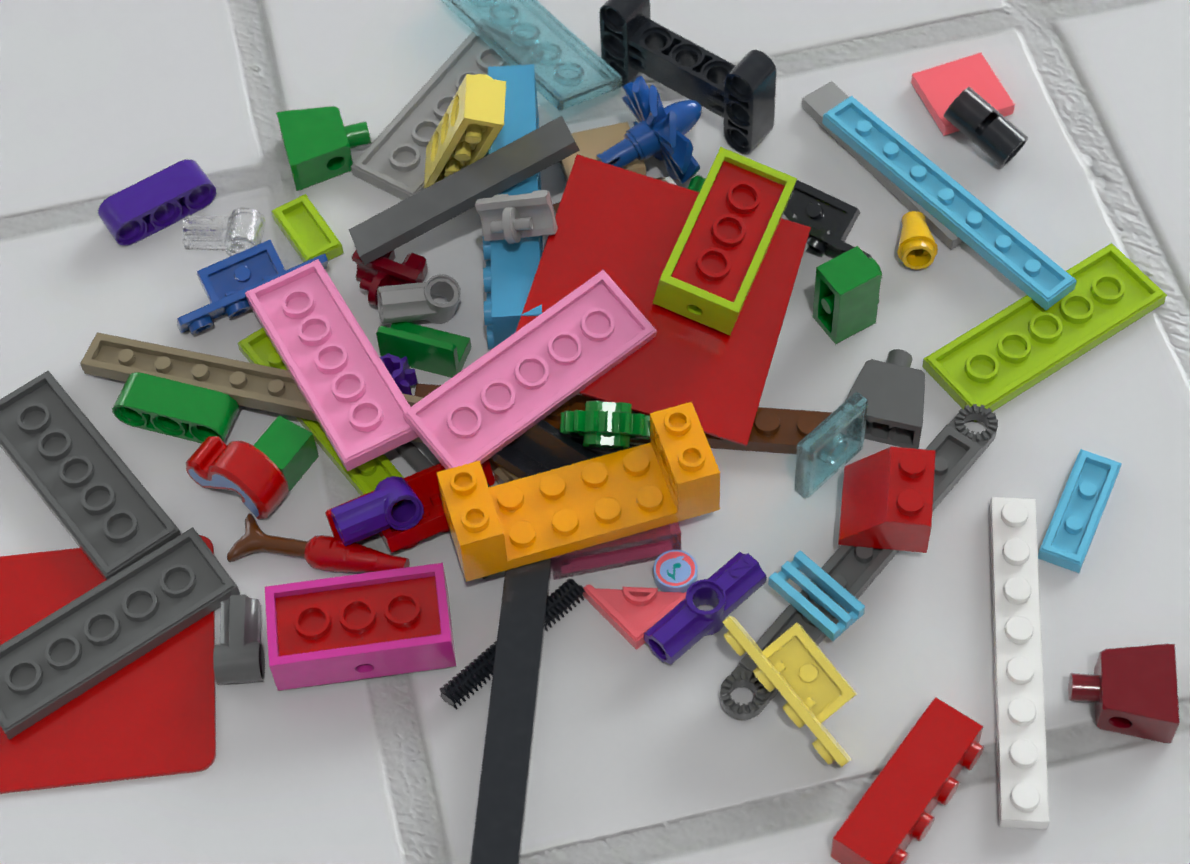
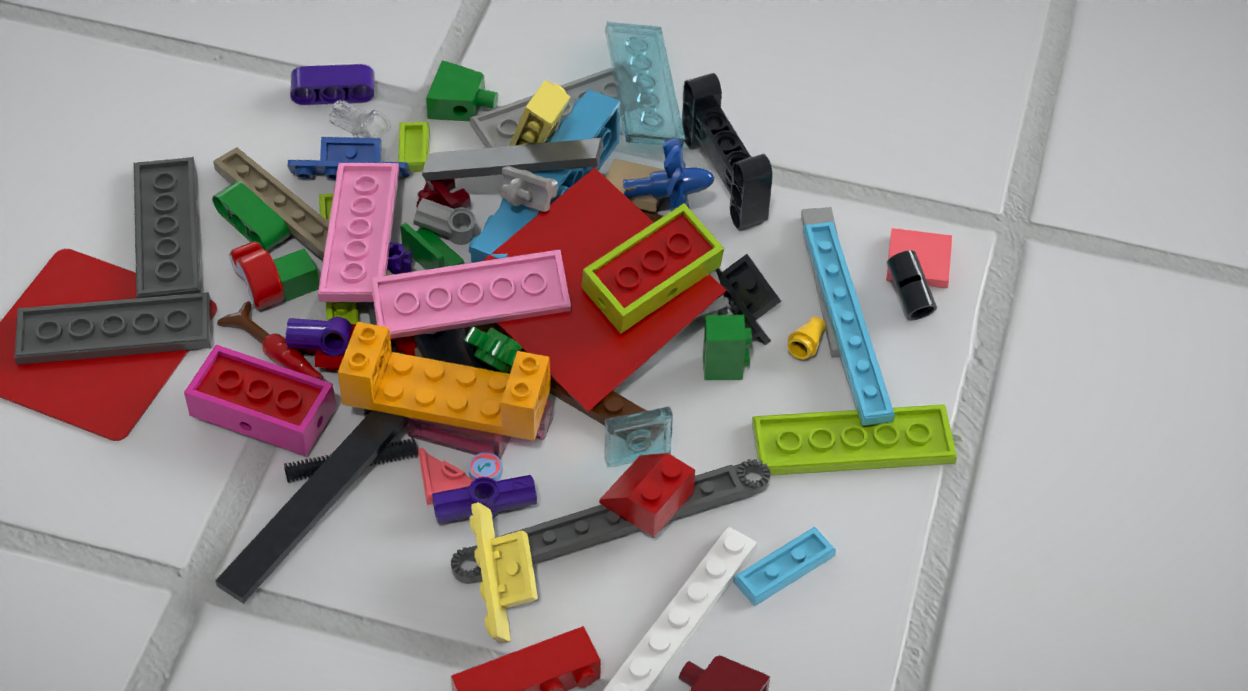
camera: 25 degrees right, 5 degrees down
dark grey piece [213,594,265,685] -> none
medium azure tile [768,550,865,641] -> none
dark grey torso [840,349,925,449] -> none

